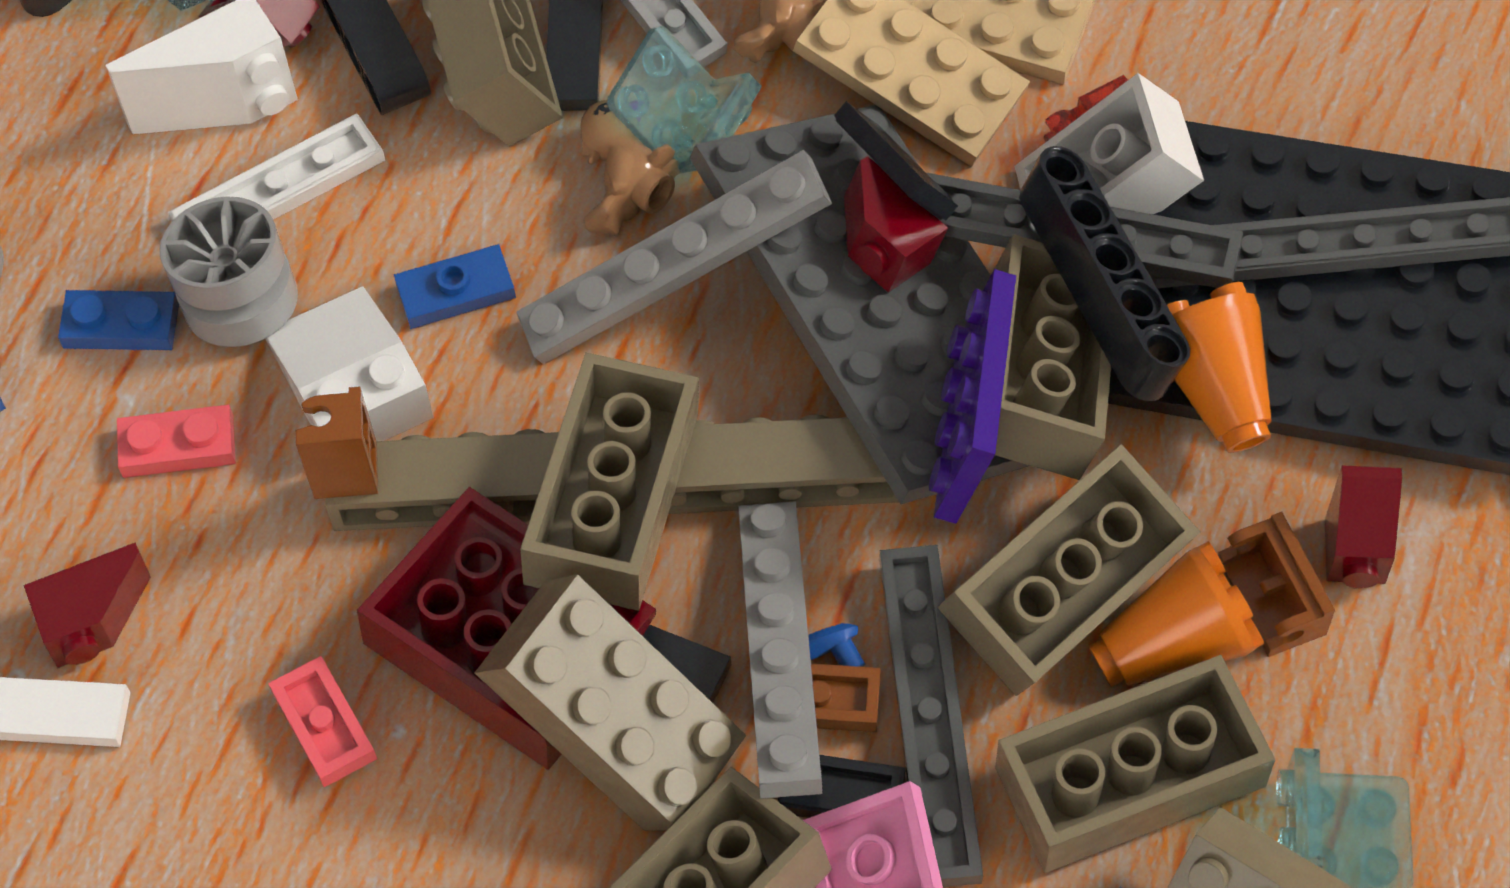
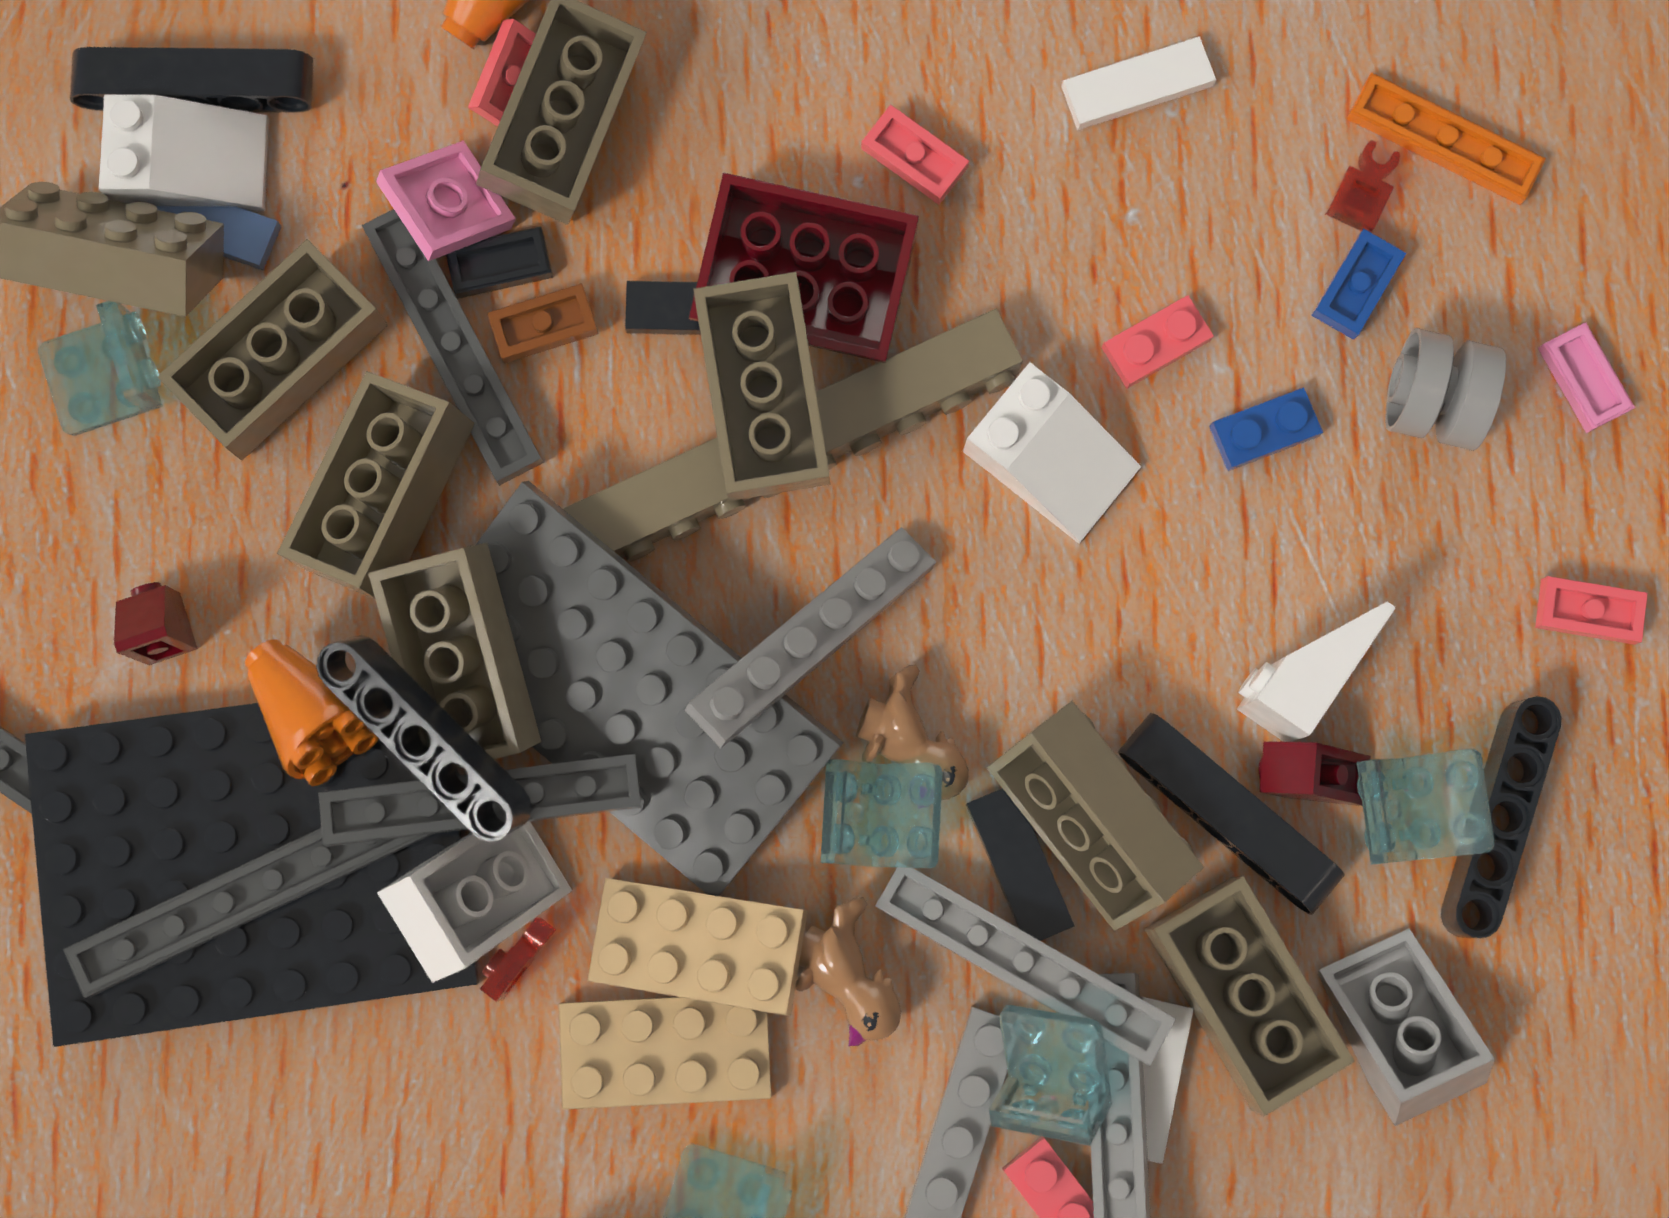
camera: 150 degrees right, 20 degrees up
dark red slope [23,542,151,668] -> none
light grey wheel [160,197,298,347] -> none
white tile [168,113,385,222] -> none
dark orange hinge [296,387,378,499] -> none
blue plate [394,244,516,329] -> none
brick [475,574,746,831] -> none
light grey plate [738,501,822,799] -> none
blue bar [808,623,865,667] -> none
black tile [834,101,958,221] -> none
dark red slope [844,156,948,293] -> none
dark purple plate [929,269,1016,524] -> none
orange cone [1089,541,1264,688] -> none
dark orange hinge [1218,512,1335,657] -> none

